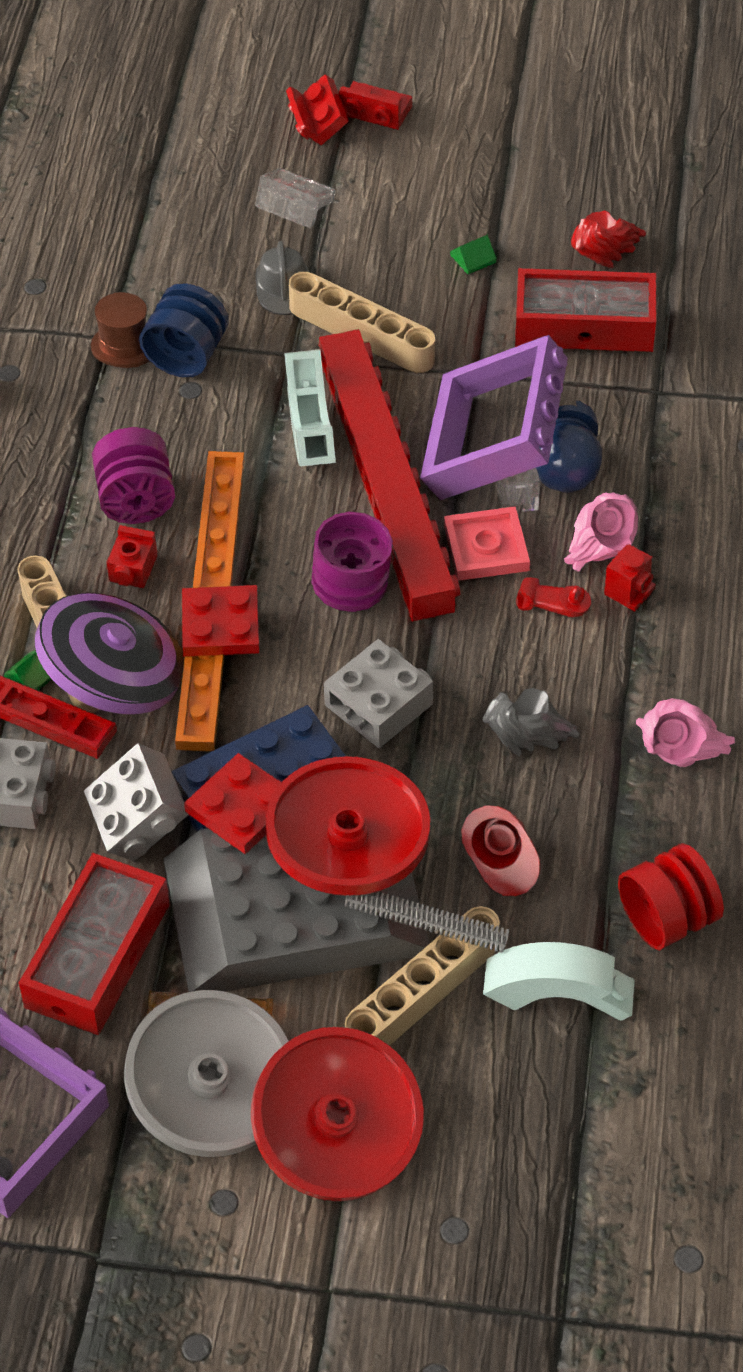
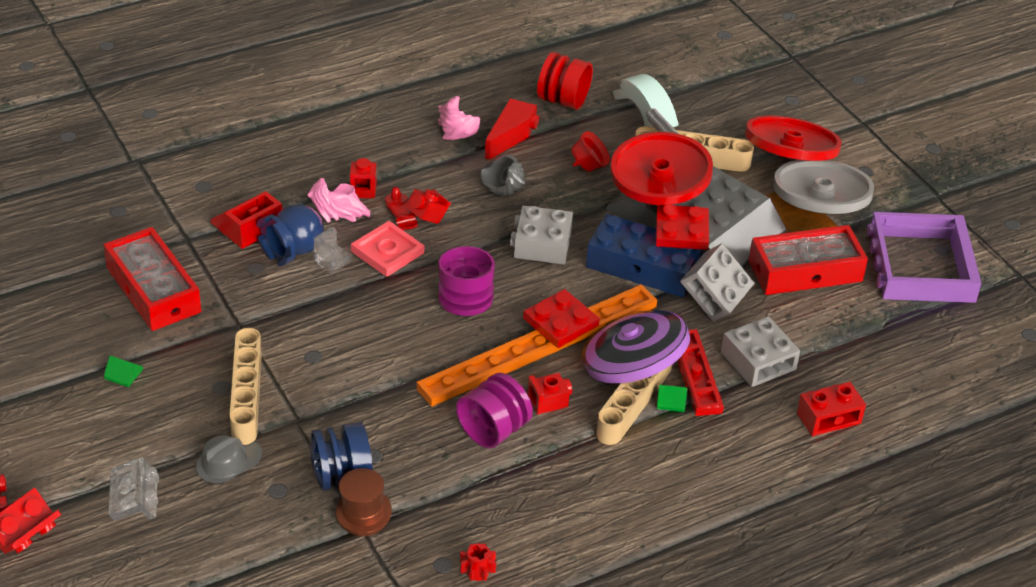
camera: 130 degrees left, 10 degrees down
light aqua arch [284,349,336,467] -> none
red brick [319,329,460,622] -> none
medium lavender window [420,335,568,500] -> none
red hair [571,210,646,269] -> none
none -> red slope [210,191,282,249]
none -> red brick [405,189,451,224]
none -> red slope [485,98,540,160]

